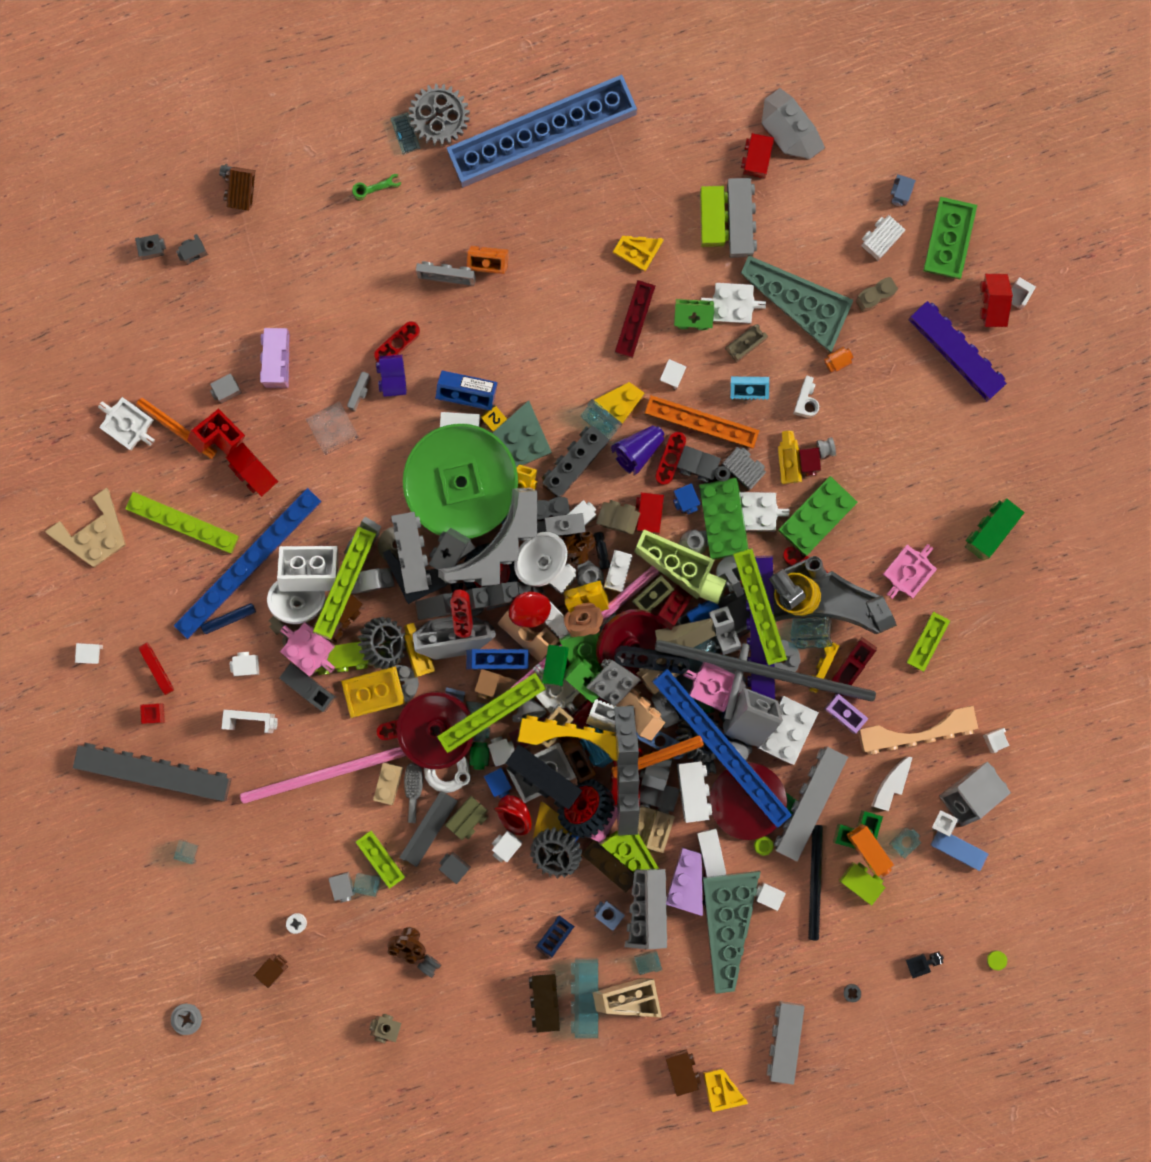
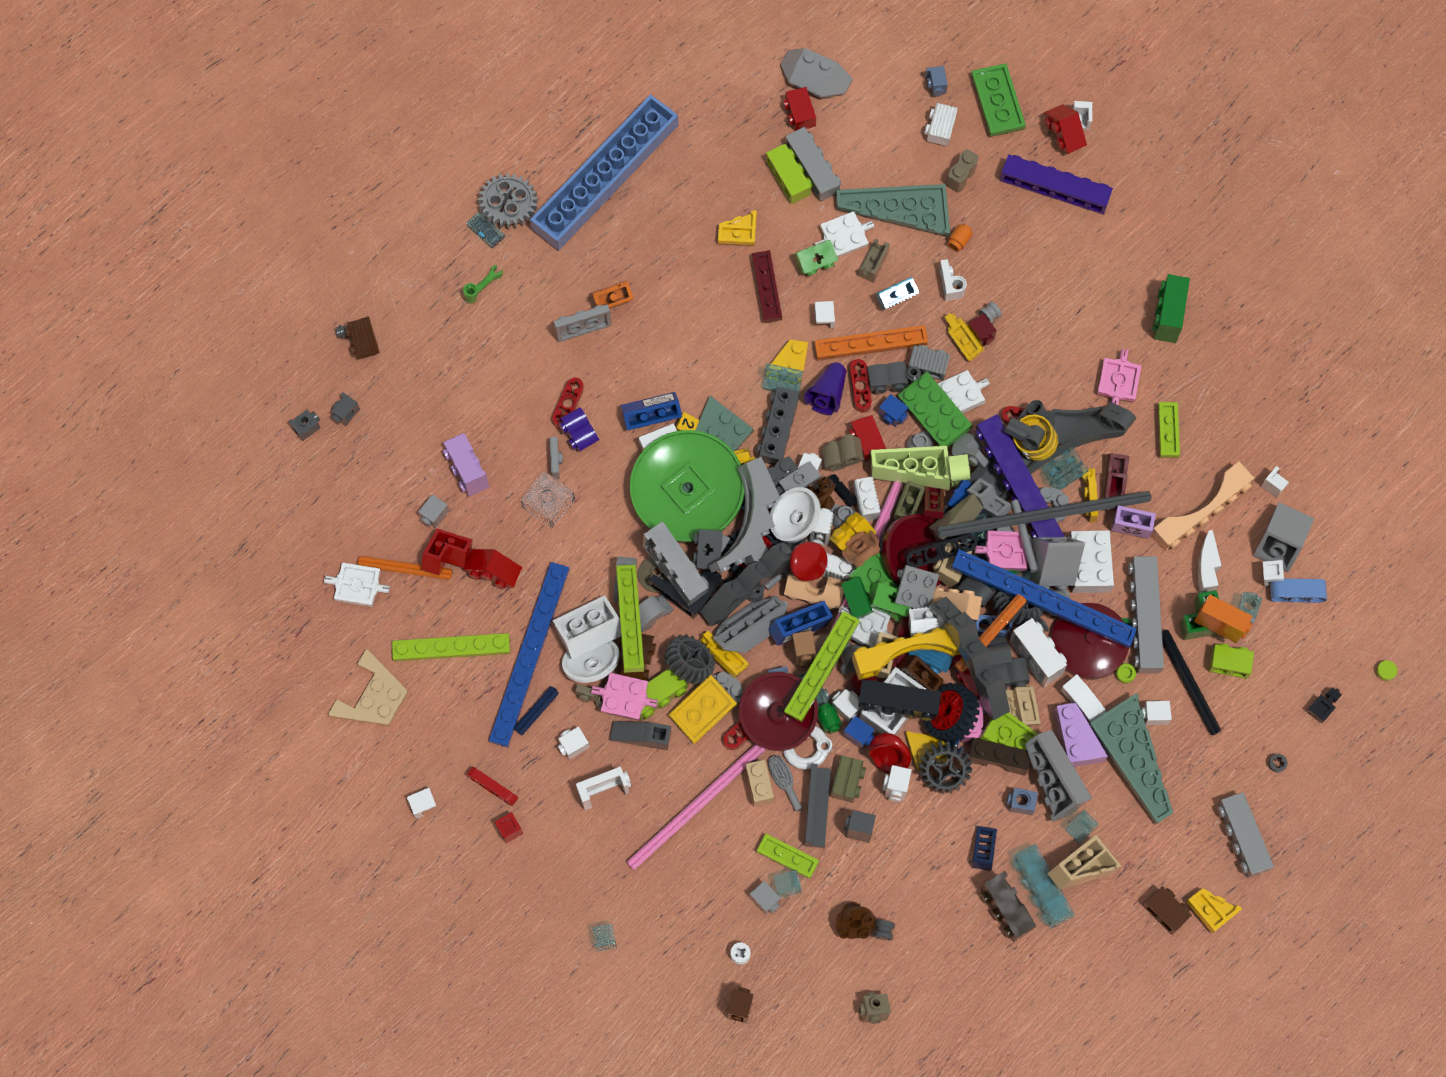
camera: 25 degrees left, 15 degrees down
dark grey brick [73,742,232,801] -> none
red beam [450,590,473,638] -> none
lime plate [733,548,787,665] -> none
bright green plate [778,476,858,557] -> none

